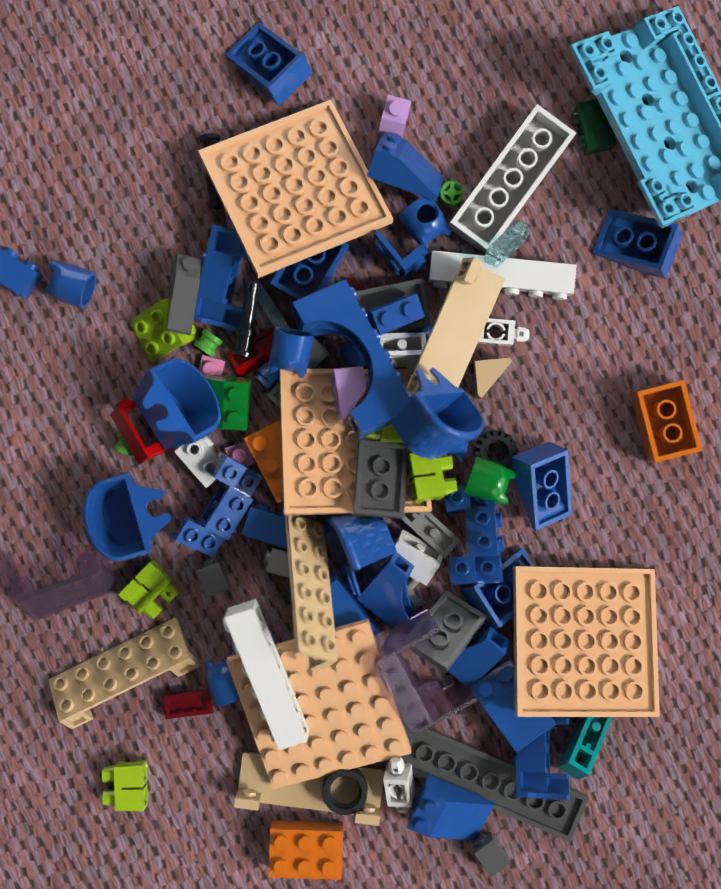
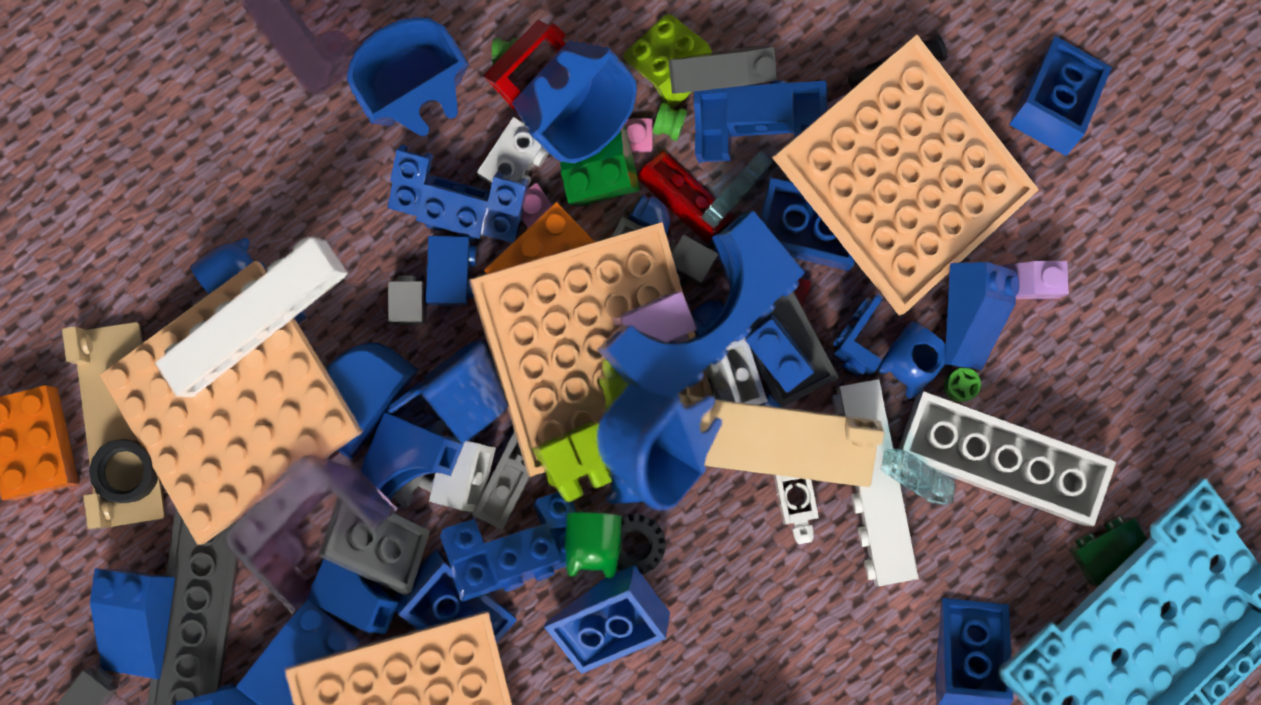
camera: 75 degrees right, 5 degrees down
tan bracket [49,618,200,729] -> none
lime hips [102,759,148,811] -> none
lime hips [118,560,179,619] -> none
dark red plate [162,688,214,719] -> none
dark grey brick [196,558,231,598] -> none
black pin [232,281,261,357] -> none
blue piece [268,327,314,378] -> none
tan bracket [285,515,338,671] -> none
dark grey plate [353,440,408,519] -> none
white piece [383,756,415,813] -> none
tan slope [473,358,512,399] -> none

